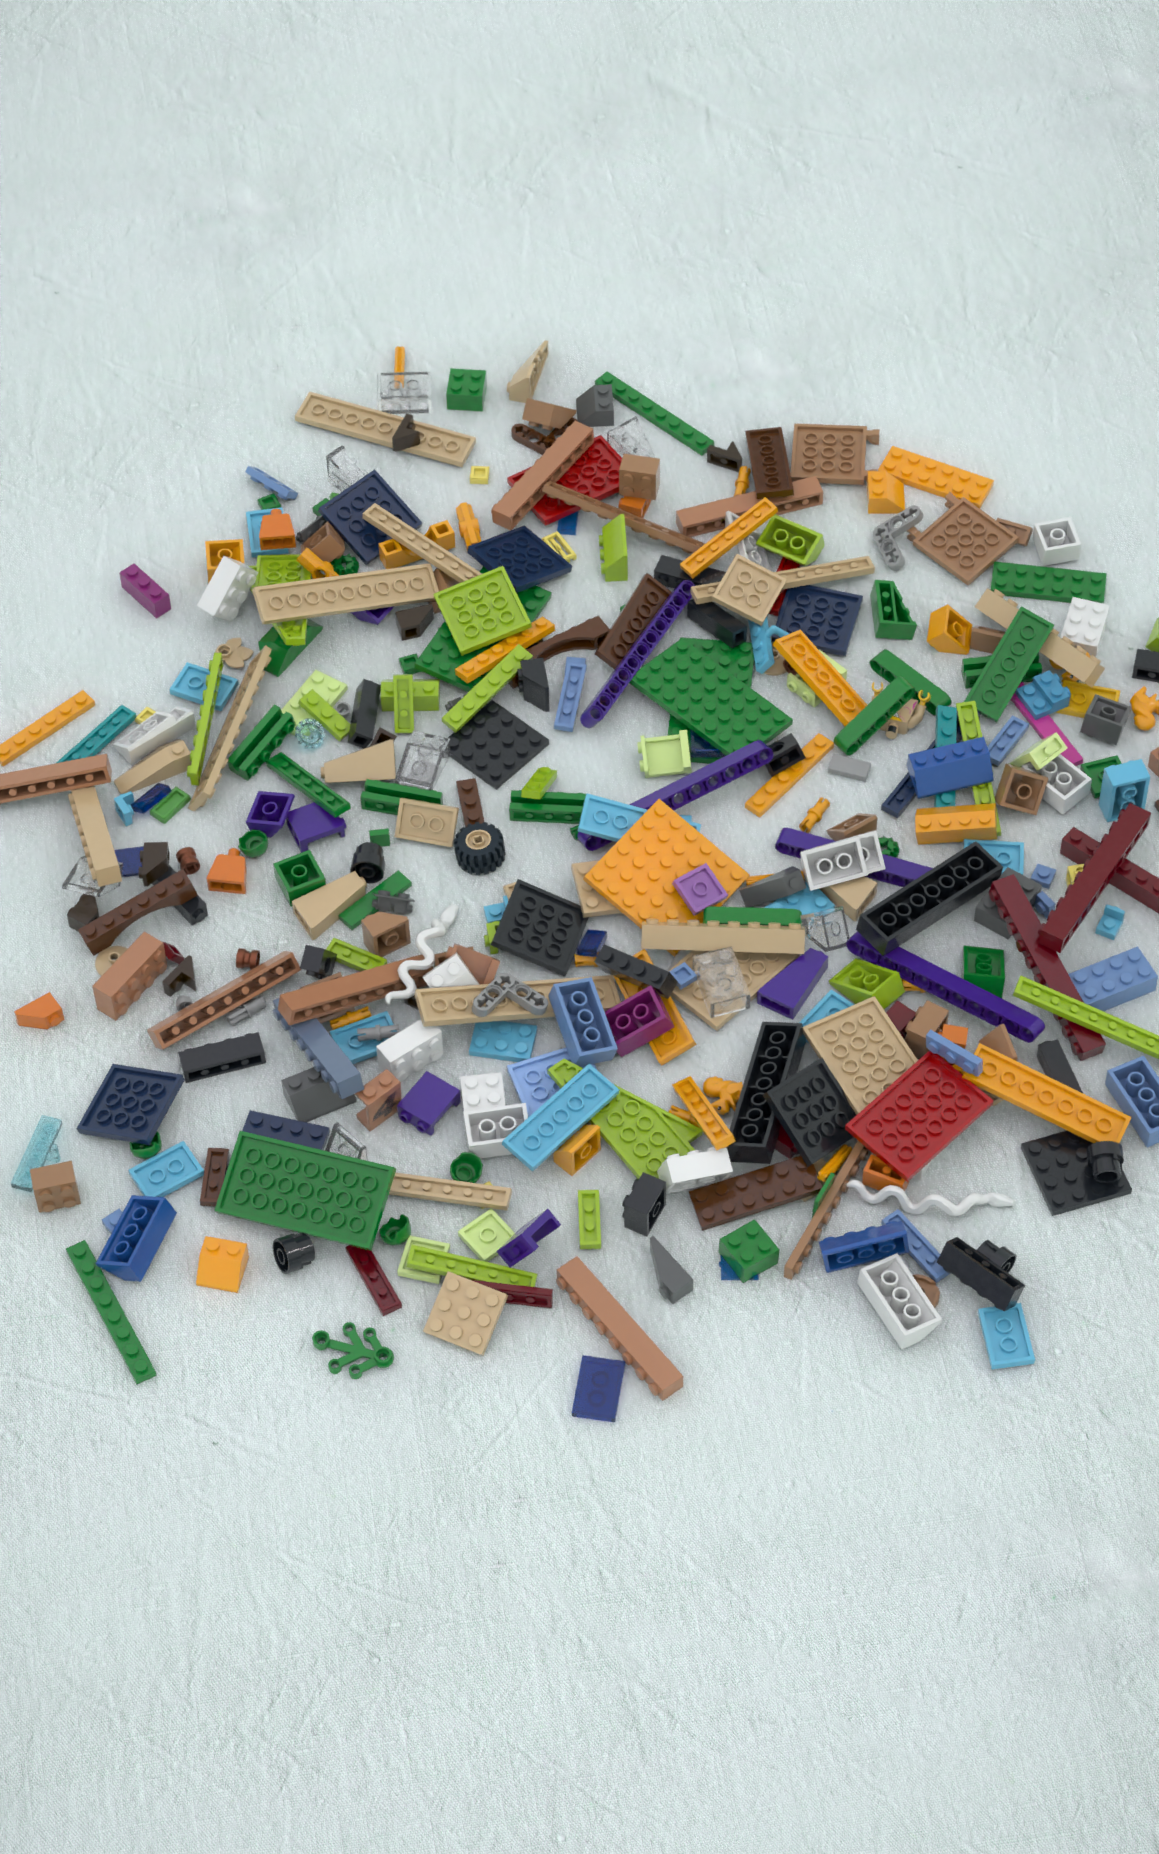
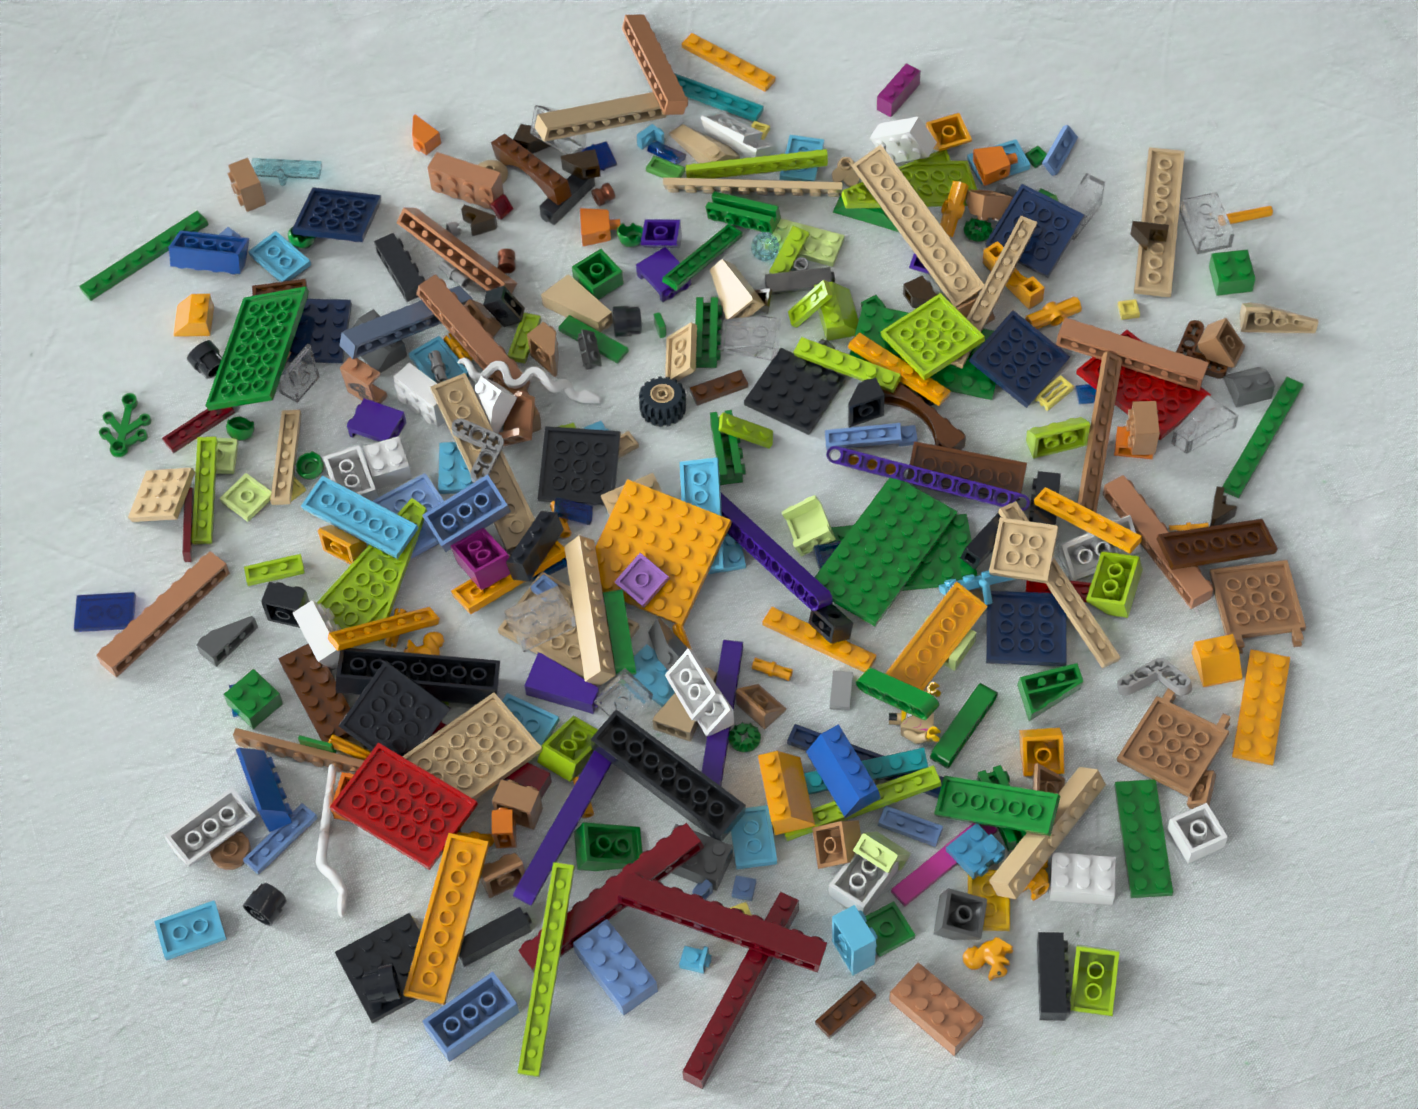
camera: 80 degrees right, 5 degrees up
dark purple panel [496,1209,561,1268] -> none
medium blue plate [926,1030,983,1077] -> none
black brick [936,1237,1025,1312] -> none

